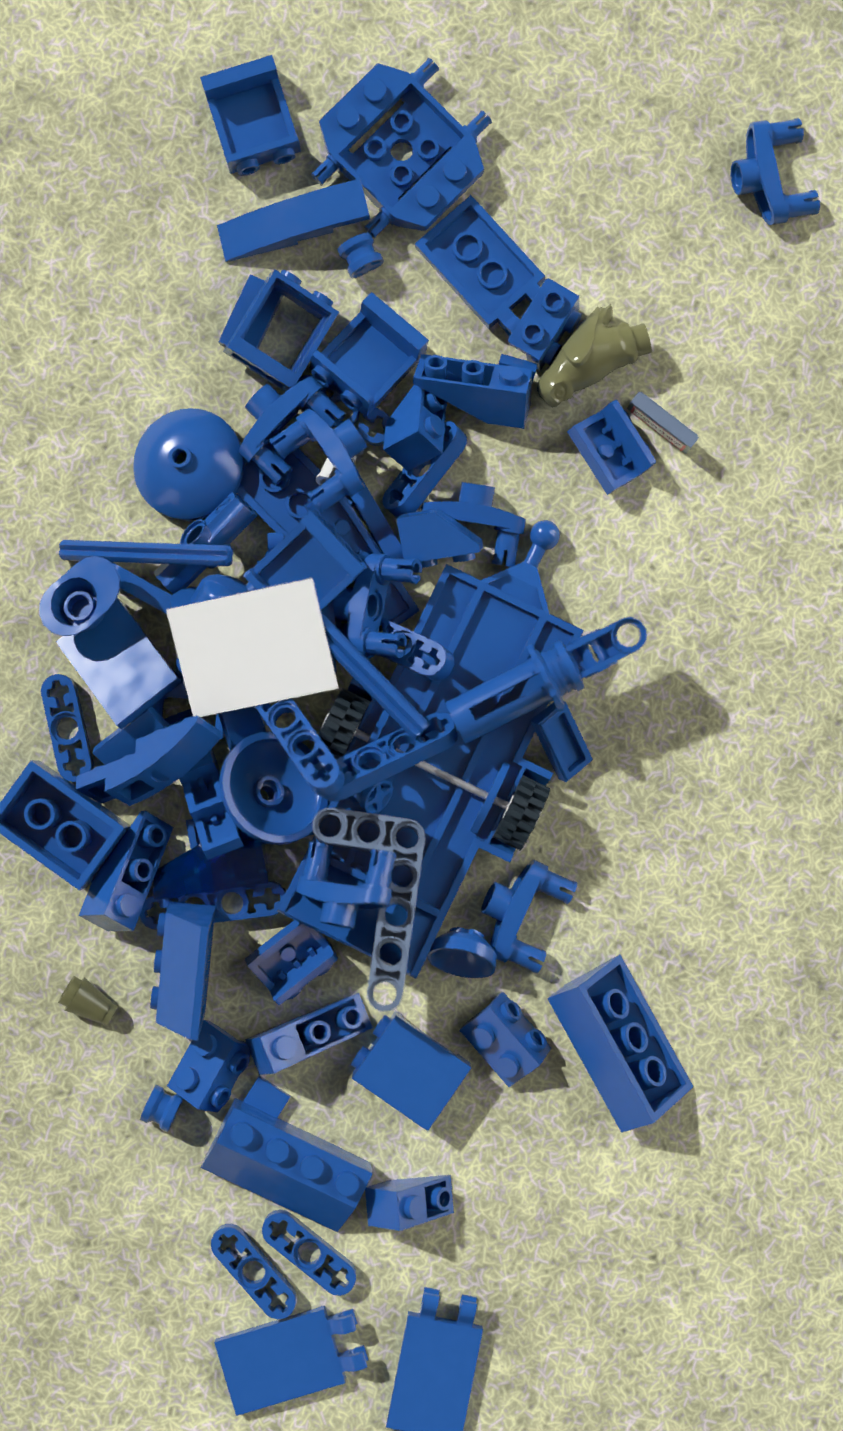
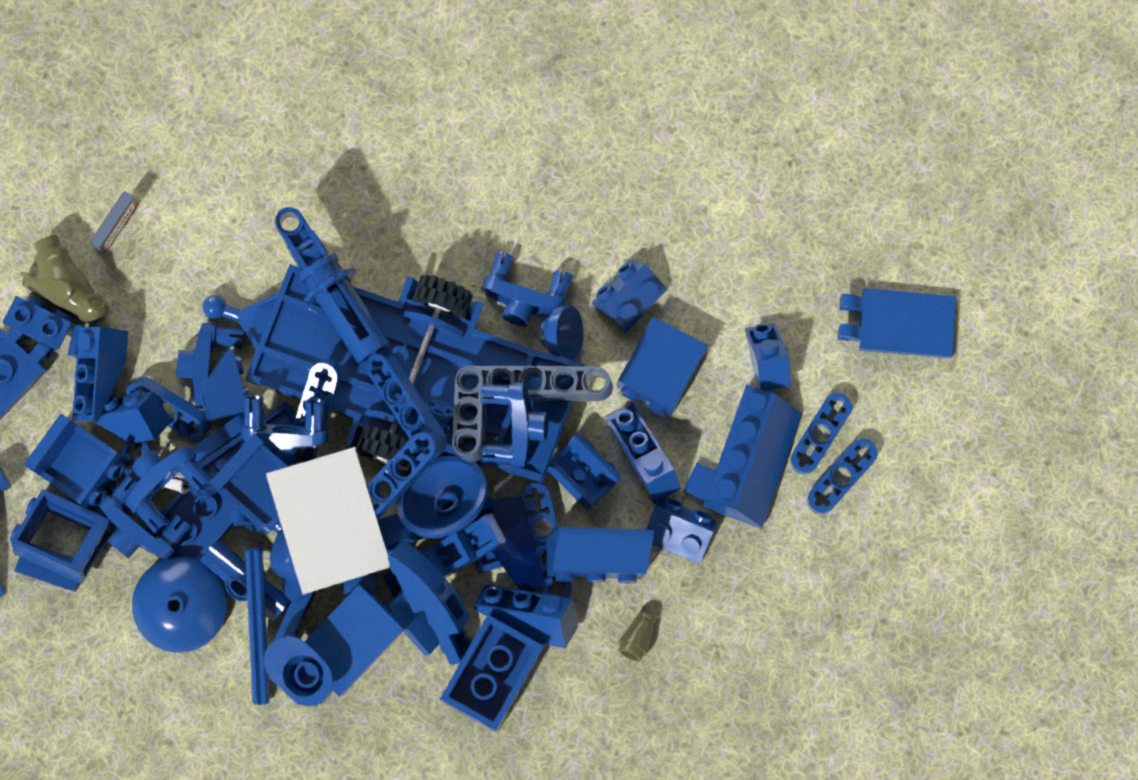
camera: 95 degrees left, 10 degrees down
blue beam [41,674,94,782] -> none
blue wheel [140,1085,183,1133] -> none
blue tile [214,1305,369,1416] -> none
blue axle [320,611,429,738] -> none
blue tile [530,701,593,782] -> none
blue slope [547,955,694,1133] -> none
blue bracket [567,400,656,495] -> none

